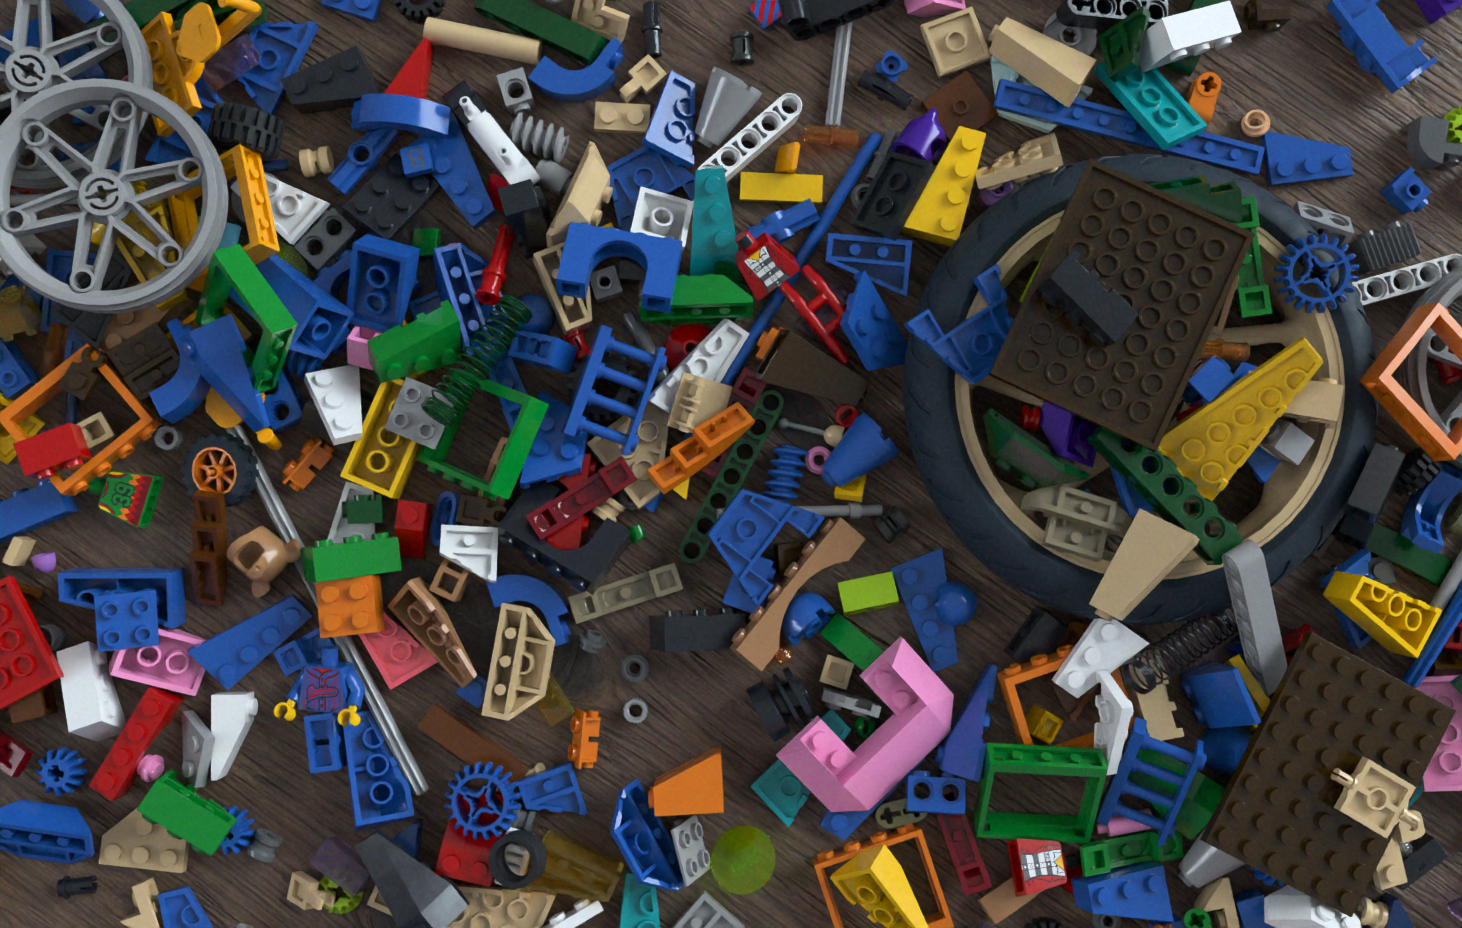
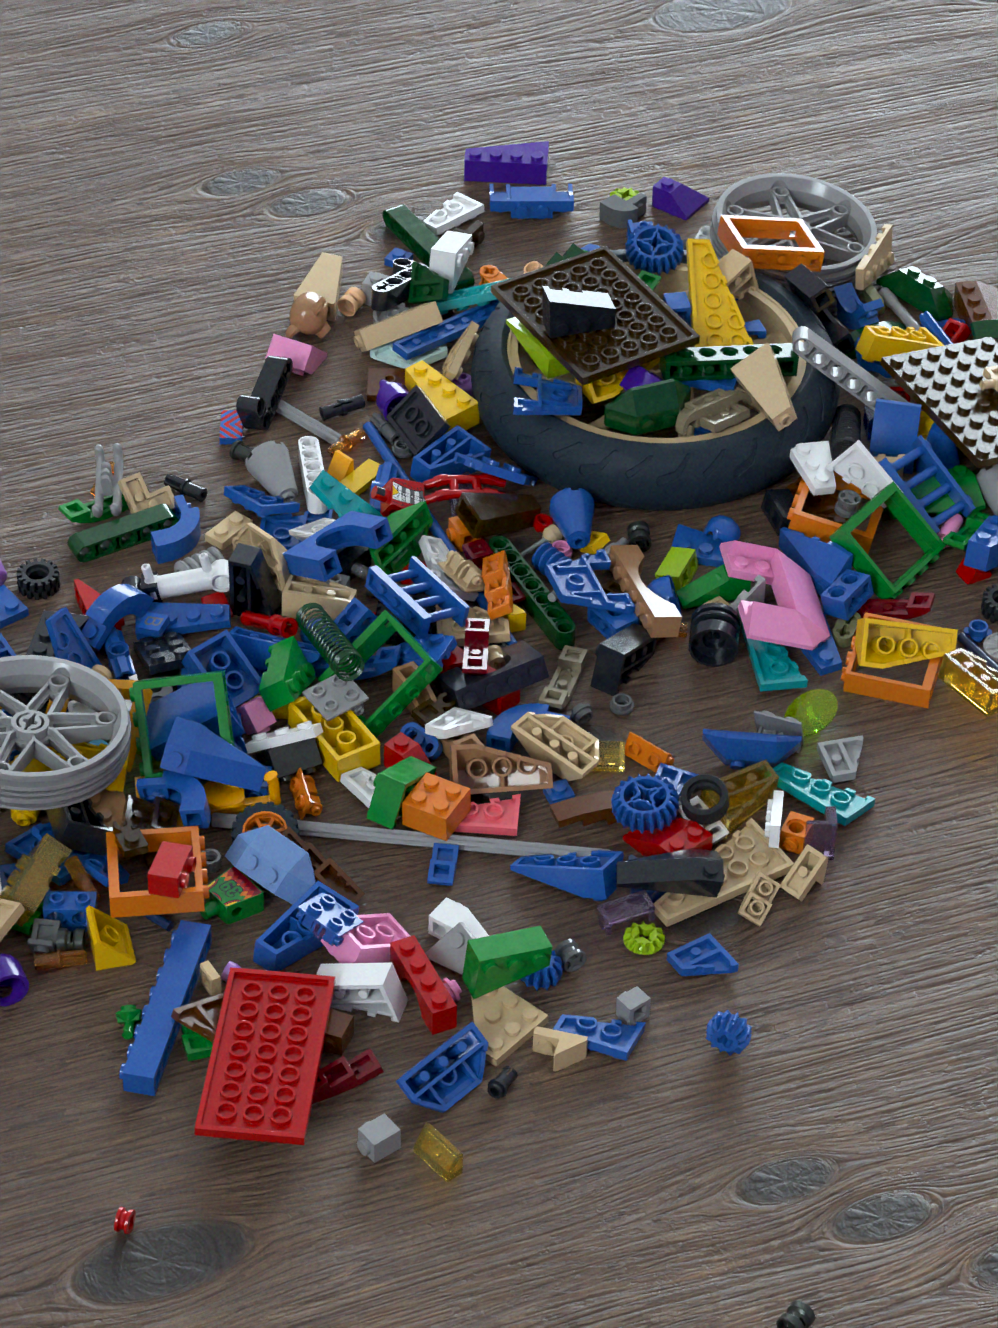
camera: 55 degrees left, 45 degrees down
blue gear [34,747,89,796] -> none
blue wing [187,594,313,690] -> none
medium nougat piece [227,526,302,600] -> none
blue torso [274,646,365,727] -> none
tan plate [287,871,335,910] -> none
blue brick [304,712,347,774] -> none
dark green brick [342,494,385,524] -> none
tan piece [423,17,542,65] -> none
light grey brick [496,67,536,115] -> none
tan plate [619,54,667,103] -> none
light grey axle [623,697,648,723] -> none
orange slope [648,746,724,816] -> none
blue plate [875,50,908,83] -> none
tan plate [920,6,991,78] -> none
medium nougat slope [977,876,1043,925] -> none
torso [1006,838,1078,897] -> none
light grey brick [1260,418,1315,465] -> none
none -> blue wing [45,607,102,669]
none -> medium blue wedge [225,825,316,905]
none -> dark grey wheel [834,490,861,519]

